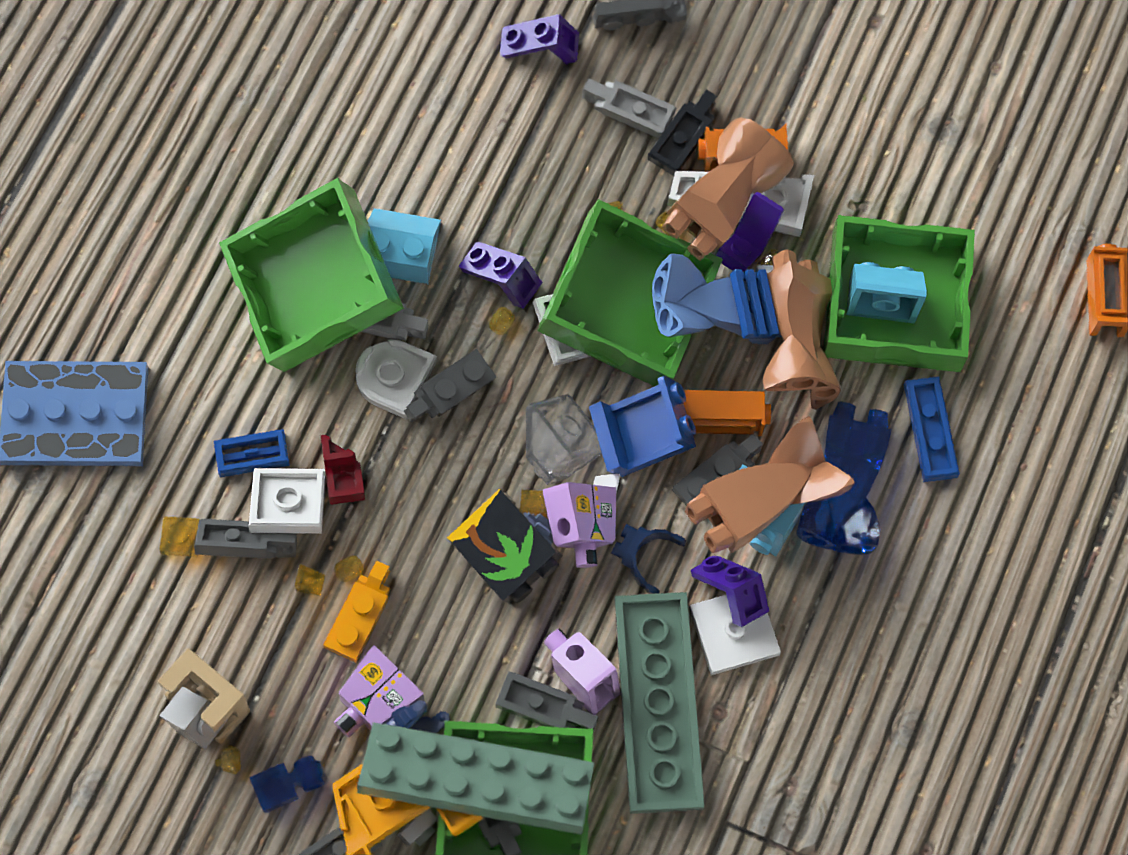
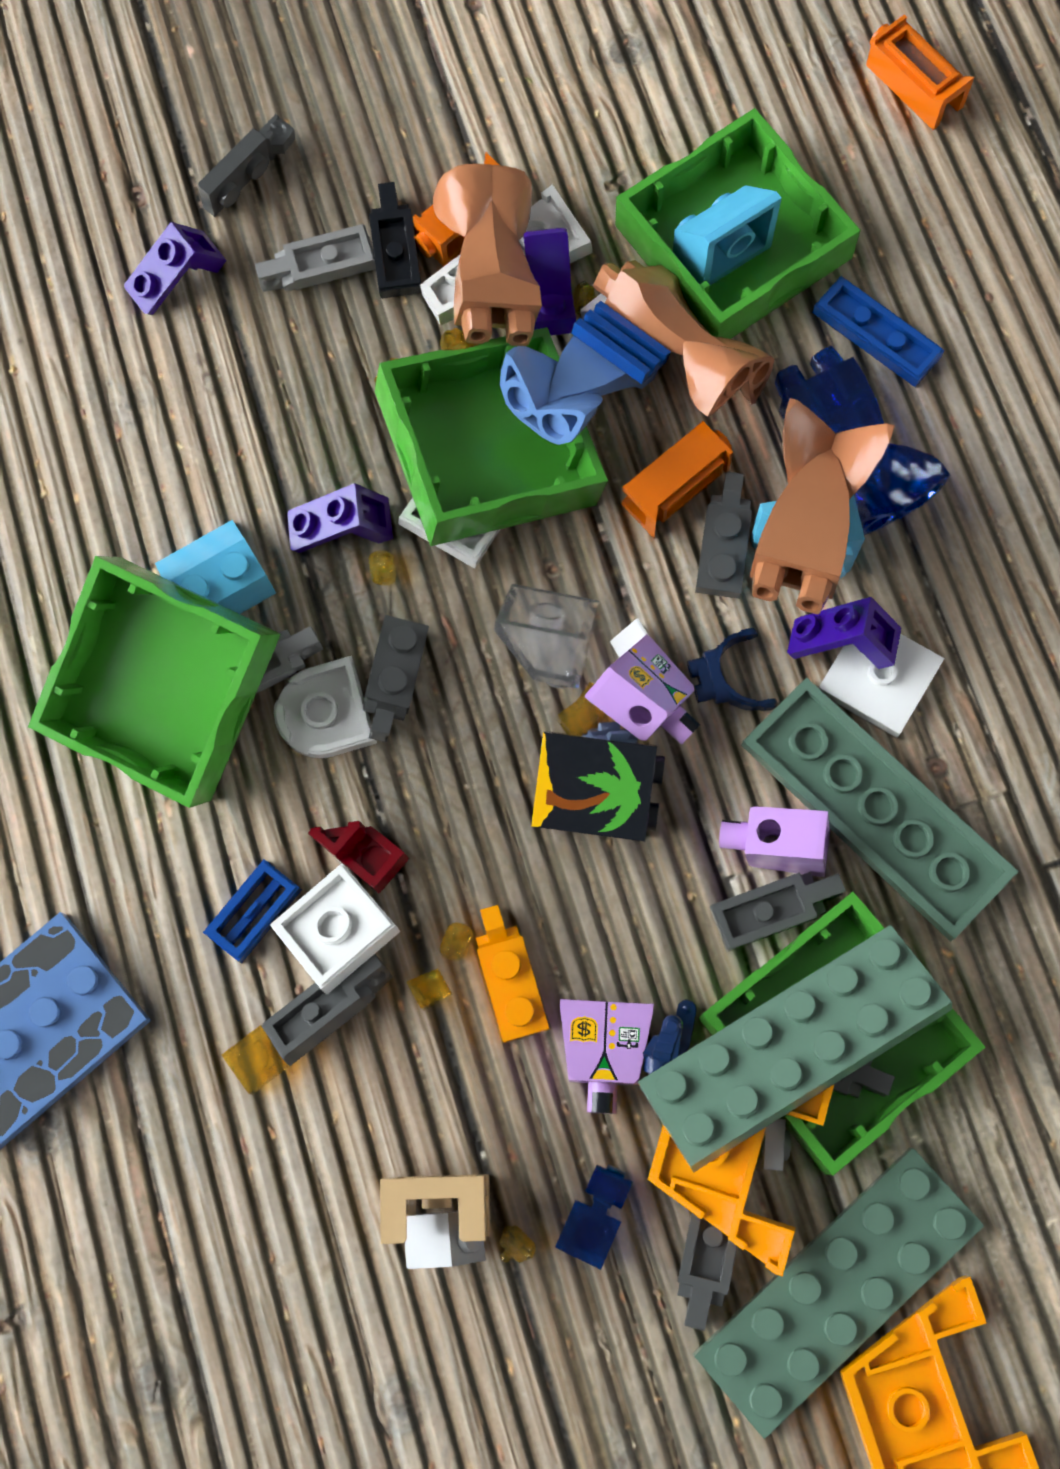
camera: 30 degrees left, 5 degrees up
blue panel [589,376,696,477] -> none

